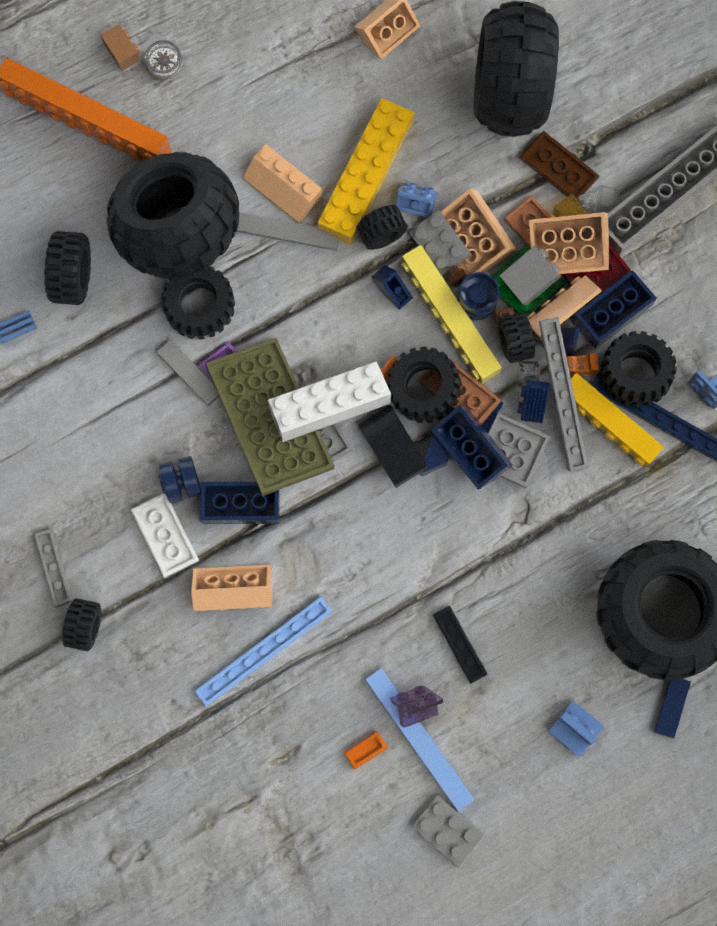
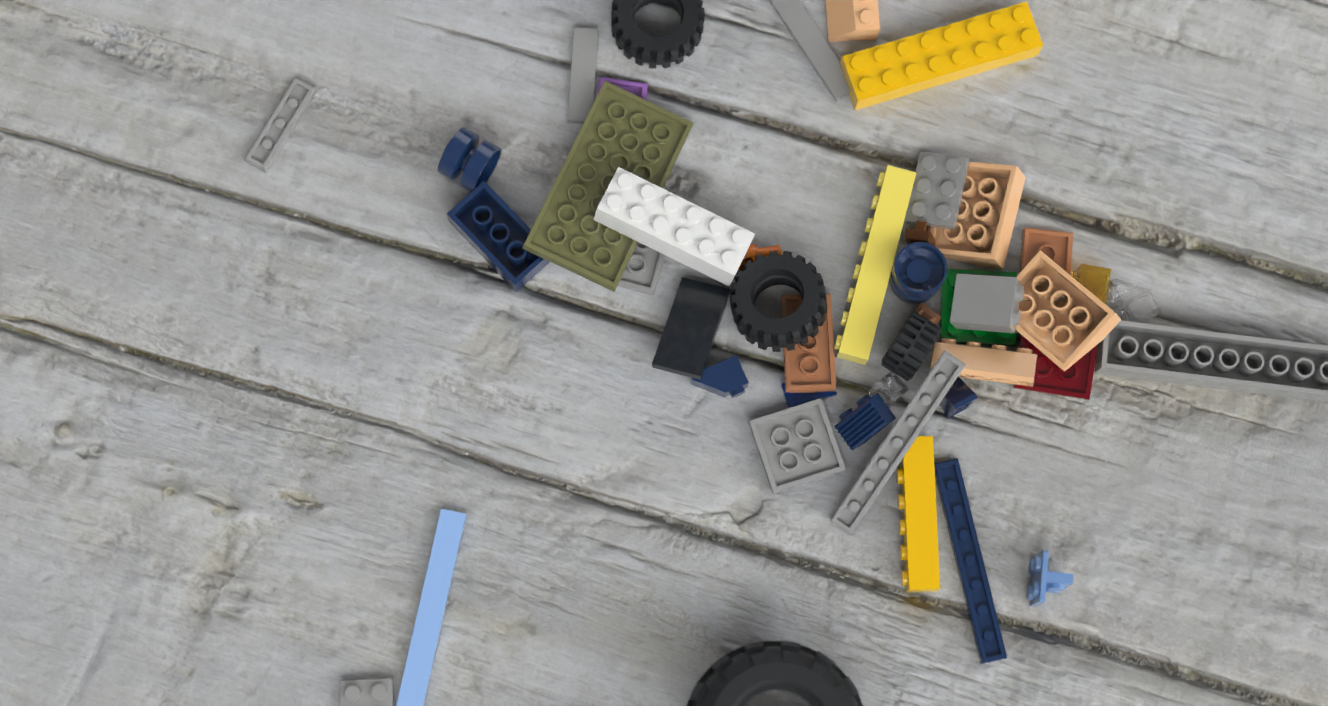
camera: 40 degrees right, 0 degrees up
black tyre [62,598,101,652] -> none
white tile [131,493,199,578] -> none
light nougat slope [191,564,272,611] -> none
light blue tile [195,596,333,707] -> none
orange tile [344,731,388,770] -> none
black tyre [356,205,408,250] -> none
dark blue slope [371,265,413,310] -> none
clear purple bracket [390,686,443,728] -> none
medium blue bracket [396,182,438,217] -> none
dark blue slope [431,405,513,490] -> none
black tile [432,605,488,684] -> none
black tyre [474,1,559,137] -> none
reddish brown tile [520,131,600,204] -> none
orange leg [566,353,599,375] -> none
dark blue brick [572,270,657,349] -> none
black tyre [600,331,677,407] -> none

